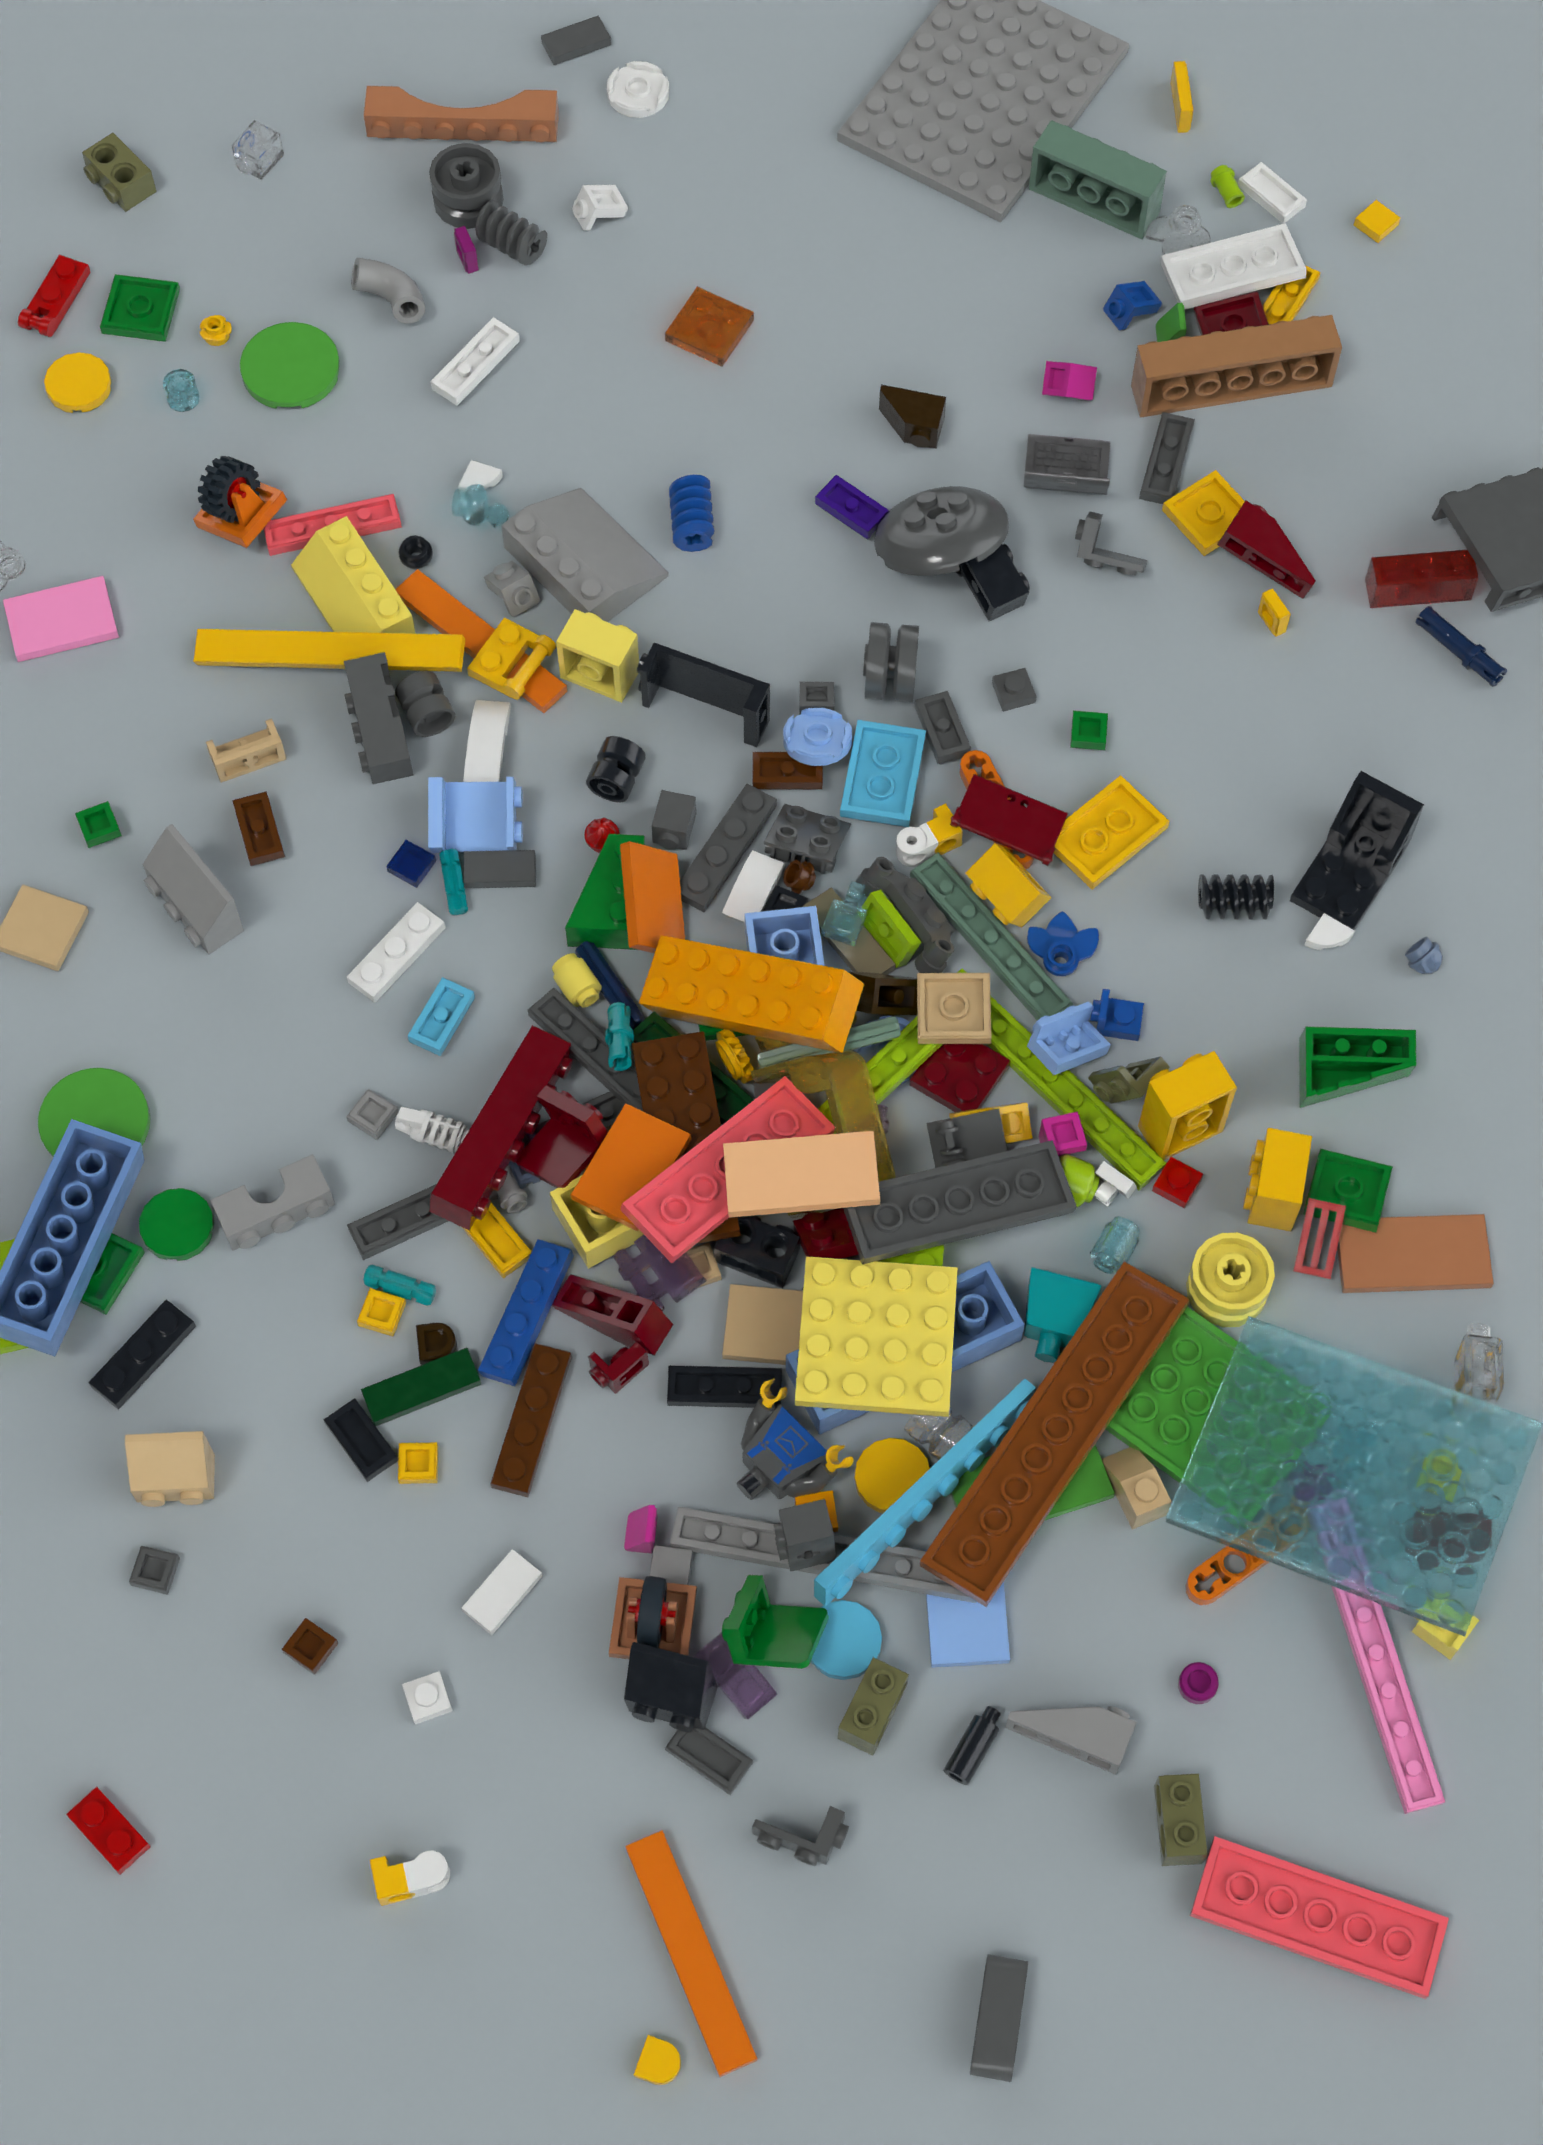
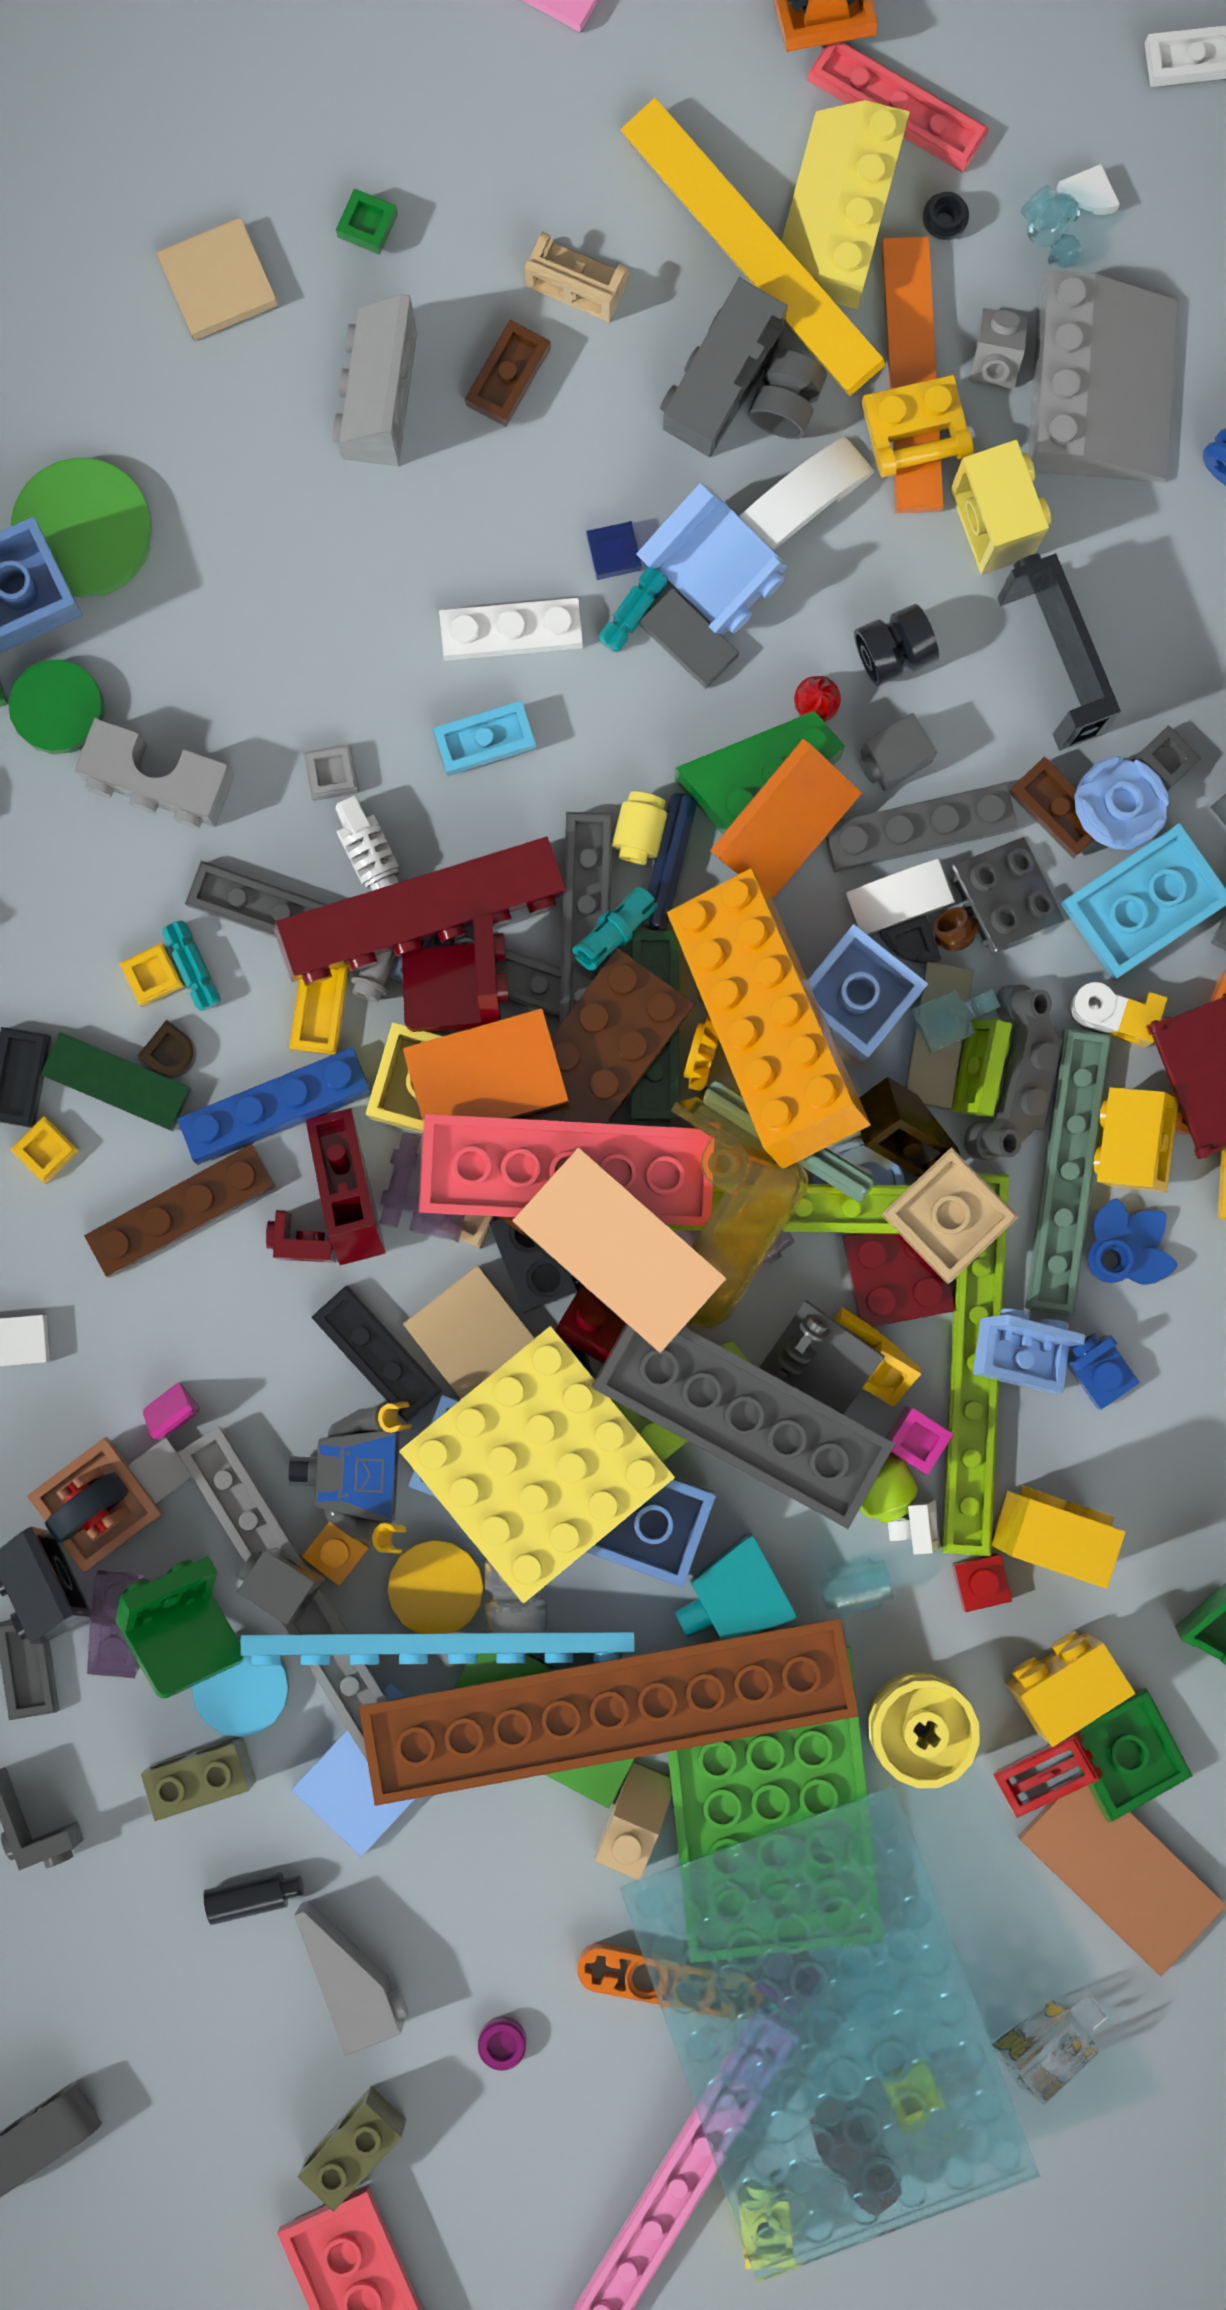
camera: 45 degrees right, 20 degrees up
olive bracket [1088,1056,1170,1104] -> none

